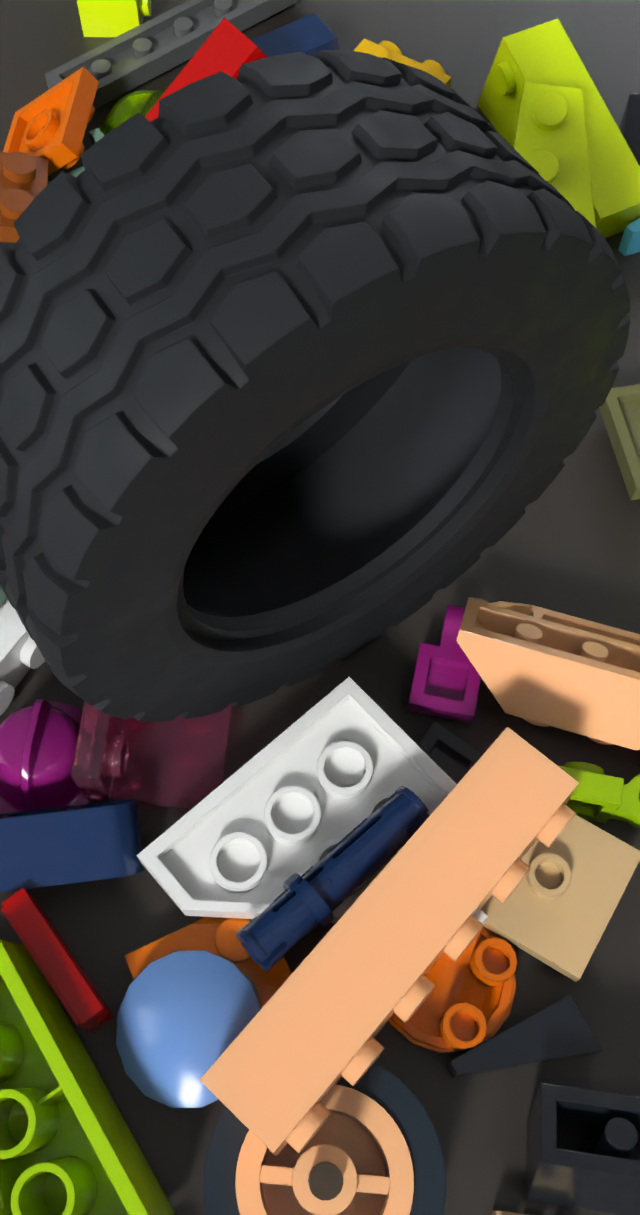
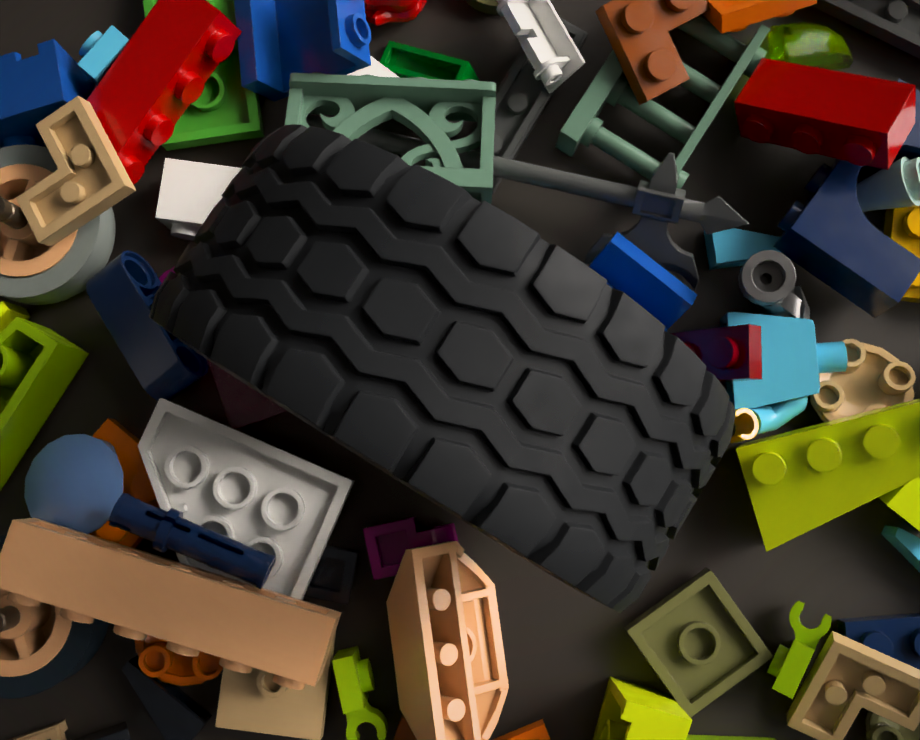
camera: 65 degrees right, 20 degrees up
red tile [1,888,114,1033] -> none

